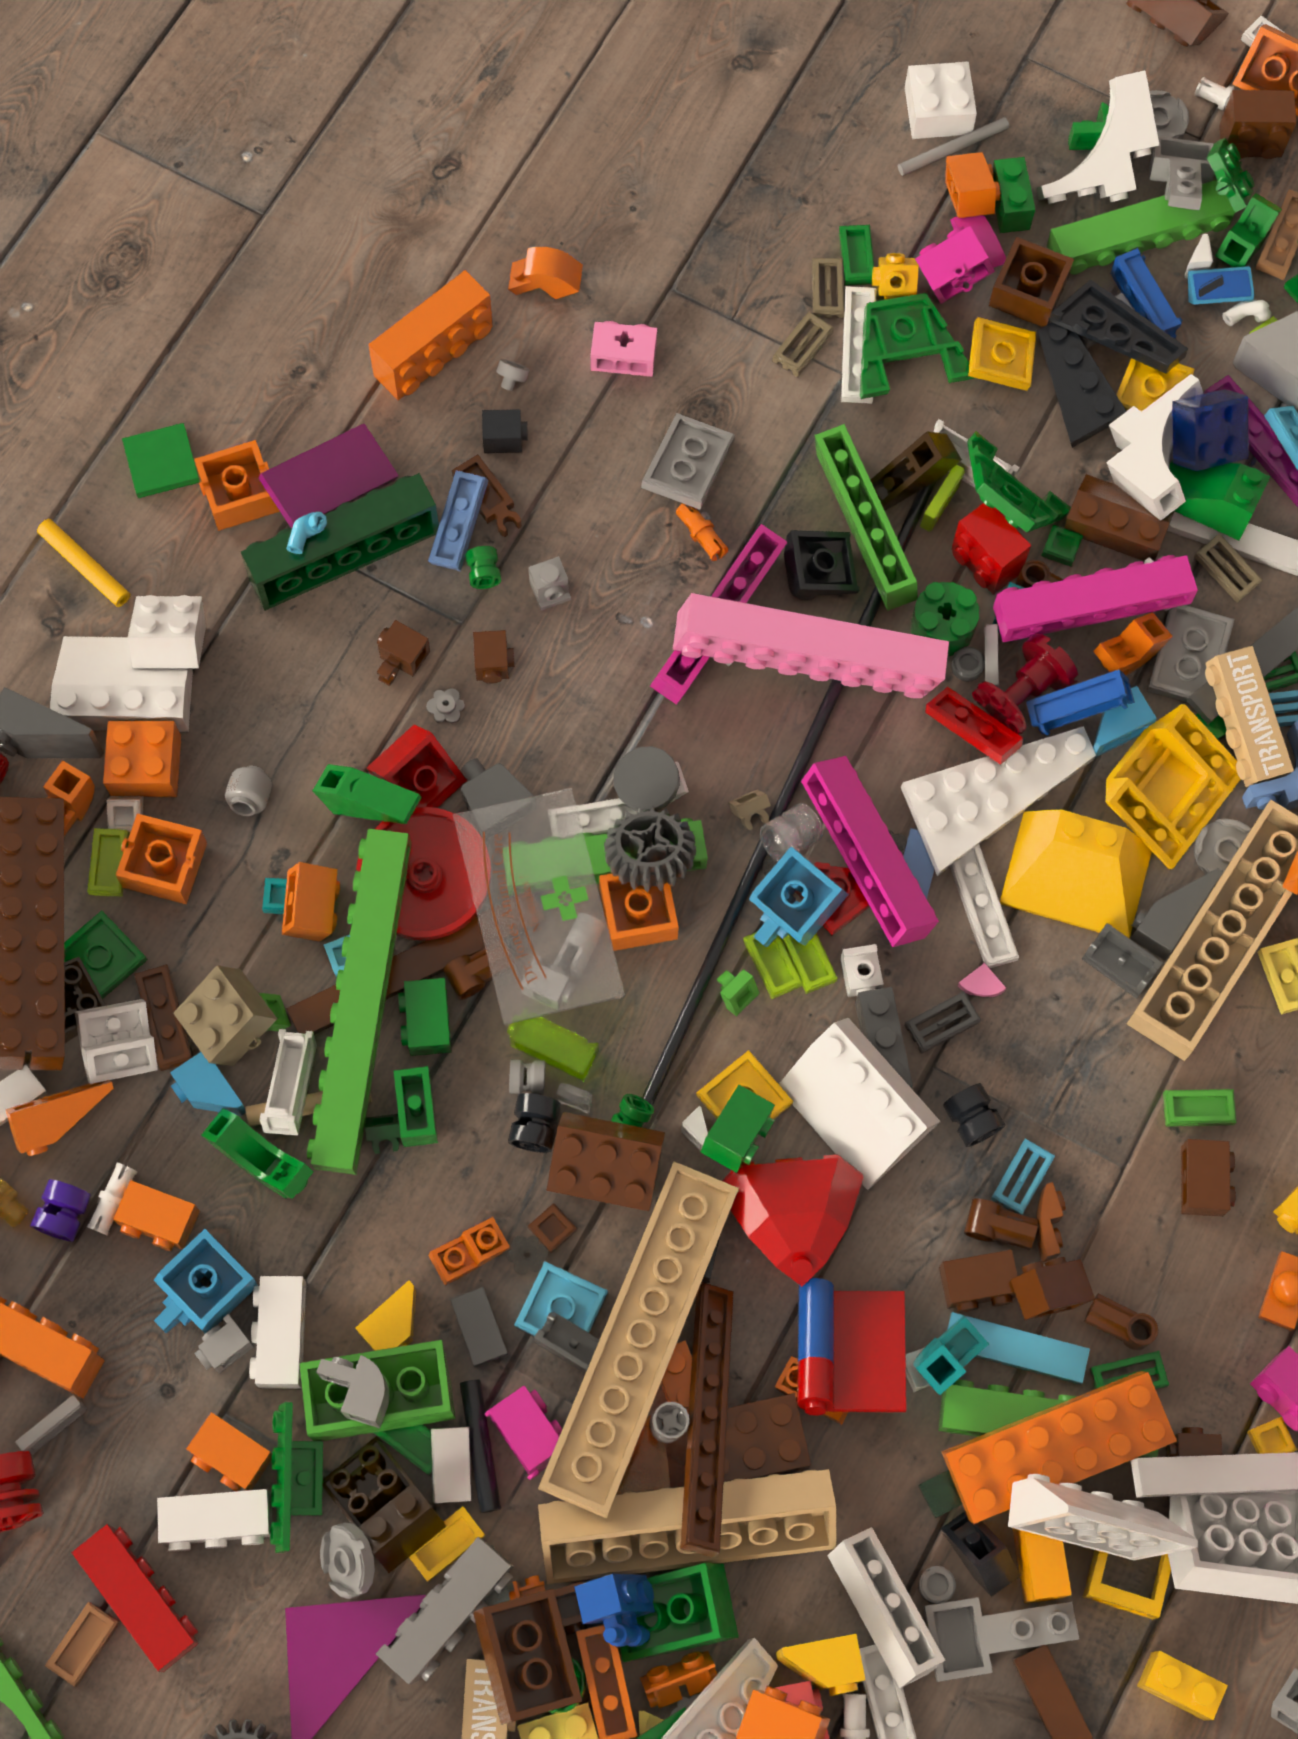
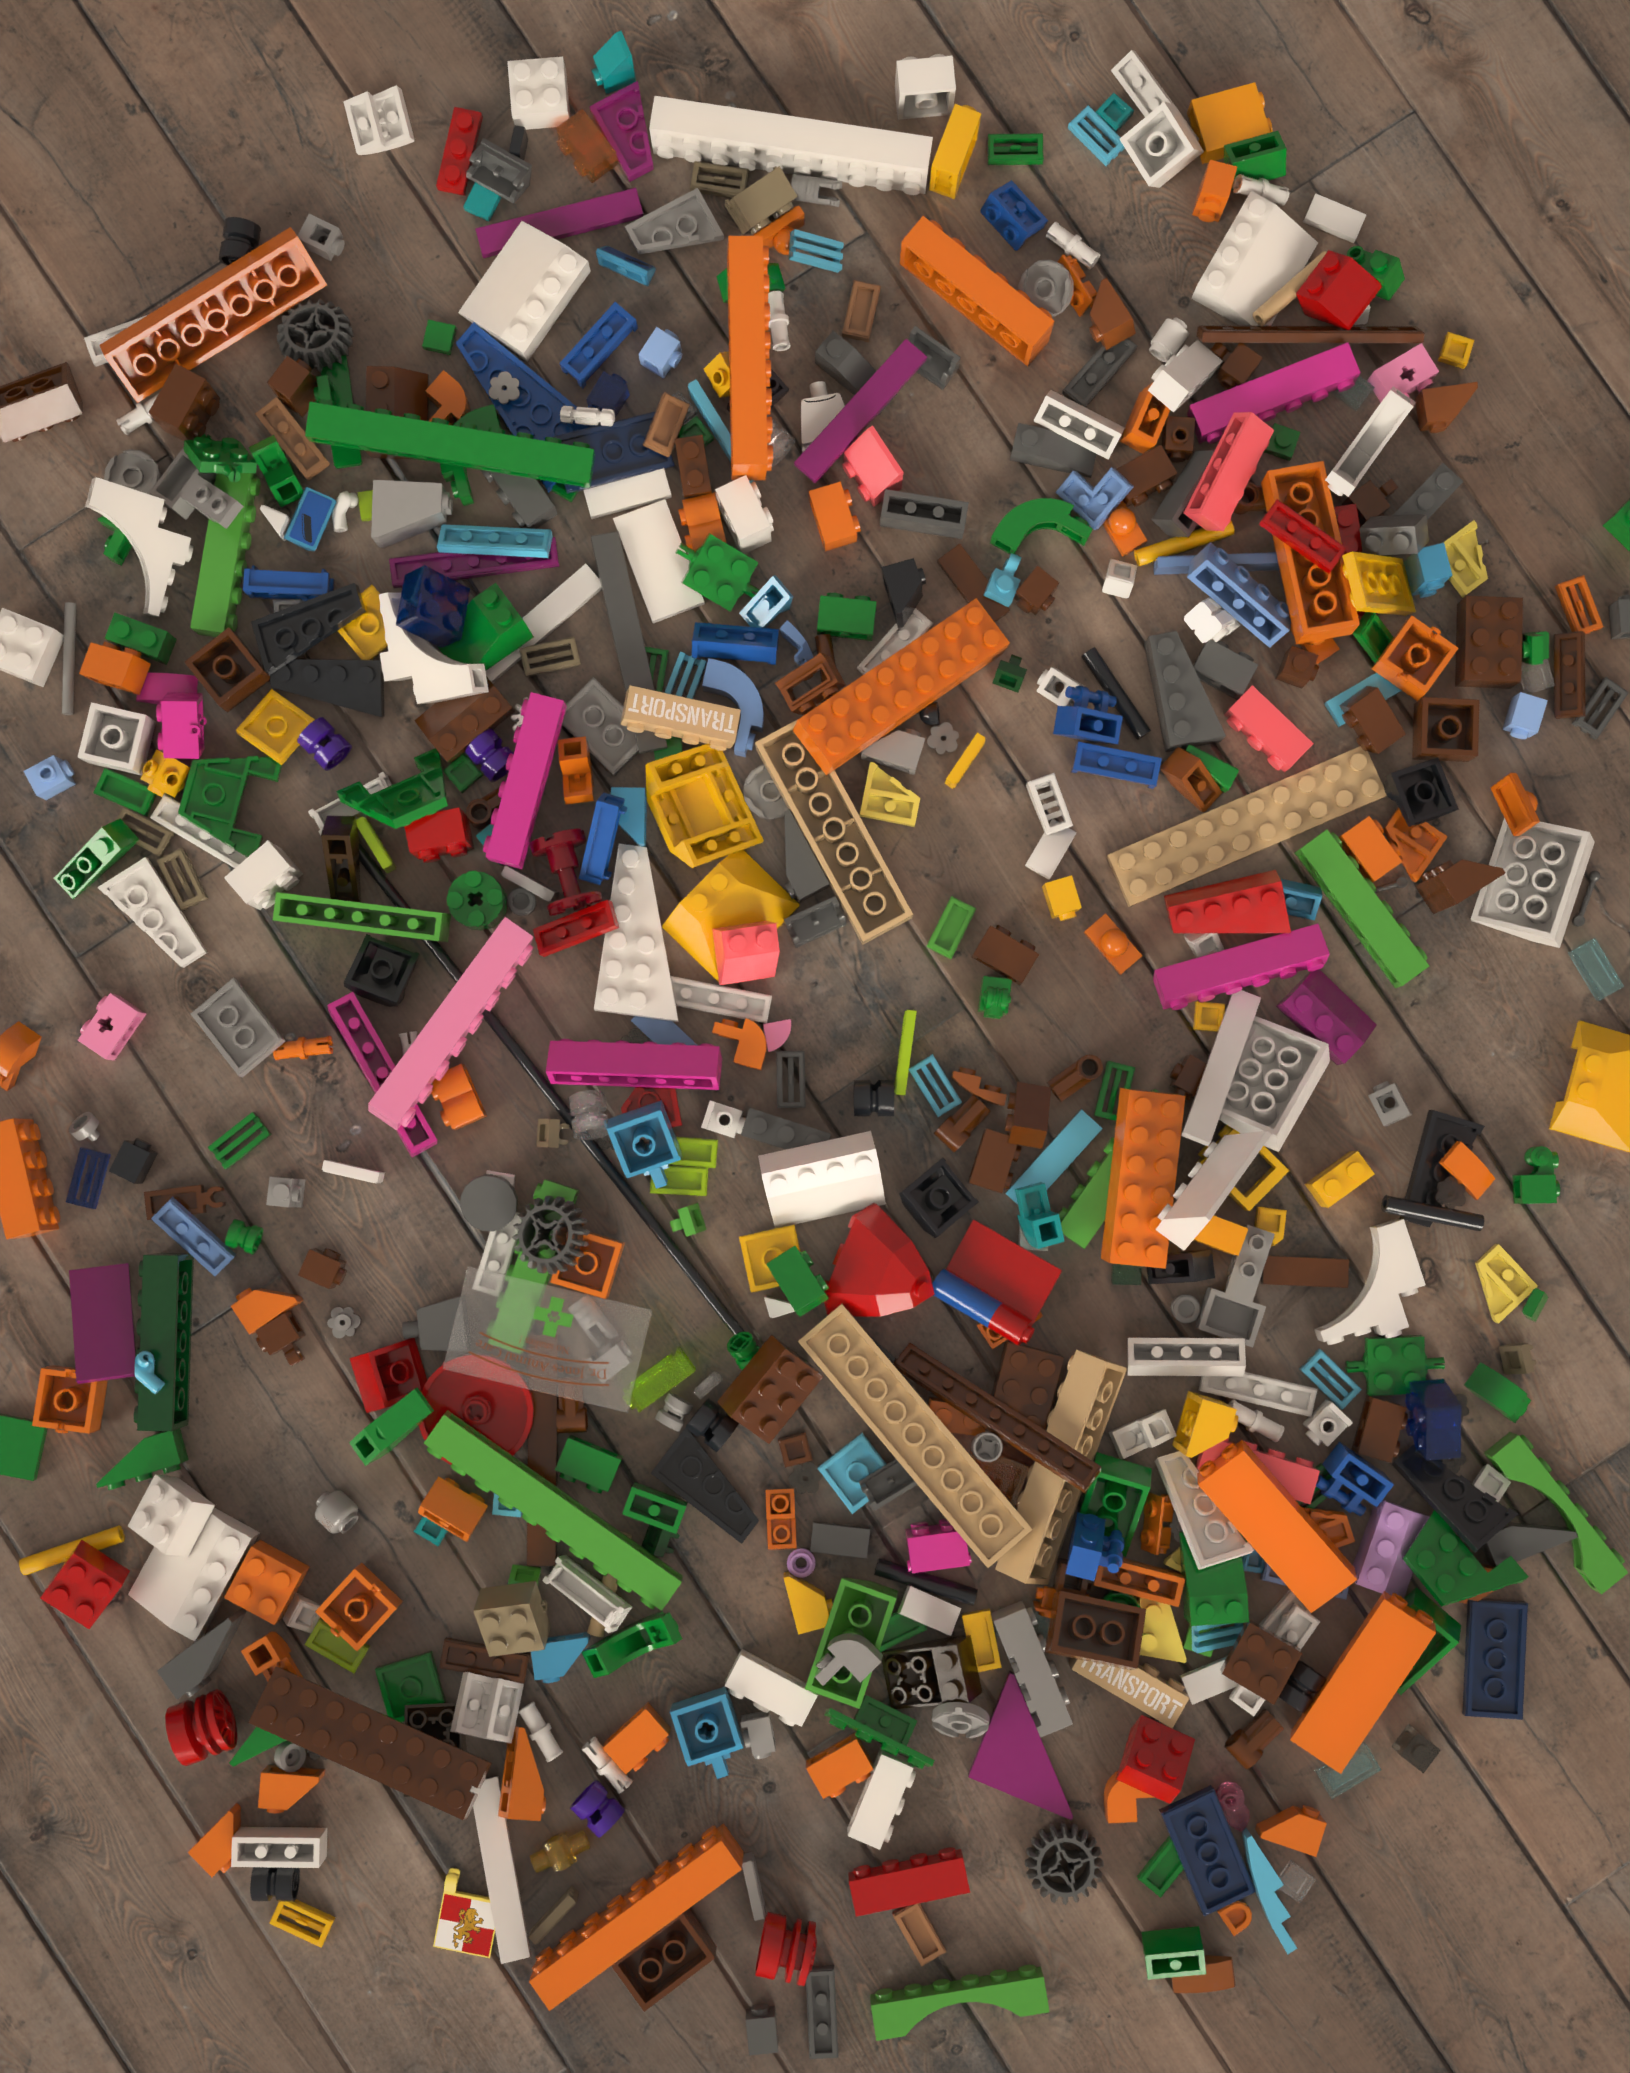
camera: 60 degrees left, 15 degrees up
none -> light blue brick [24,755,76,800]
none -> red brick [40,1540,130,1629]
none -> green slope [54,818,140,899]
none -> clear blue tile [66,1147,111,1209]
none -> white brick [78,702,156,776]
none -> green slope [96,1428,189,1490]
none -> white wing [97,857,208,968]
none -> green tile [208,1112,272,1170]
none -> white brick [224,841,303,910]
none -> orange slope [231,1288,304,1335]
none -> dark purple wheel [297,717,352,771]
none -> white tile [322,1160,385,1183]
none -> orange brick [431,1063,487,1130]
none -> dark purple wheel [465,729,514,783]
none -> white pin [518,1702,563,1762]
none -> black wing [651,1427,759,1544]
none -> coral slope [712,921,780,985]
none -> orange brick [712,1018,767,1071]
none -> lavender plate [787,1548,815,1578]
none -> lime tile [894,1010,917,1096]
none -> black slope [899,1158,979,1238]
none -> green brick [977,976,1012,1019]
none -> white slope [1108,1409,1177,1459]
none -> yellow tile [1254,1207,1287,1248]

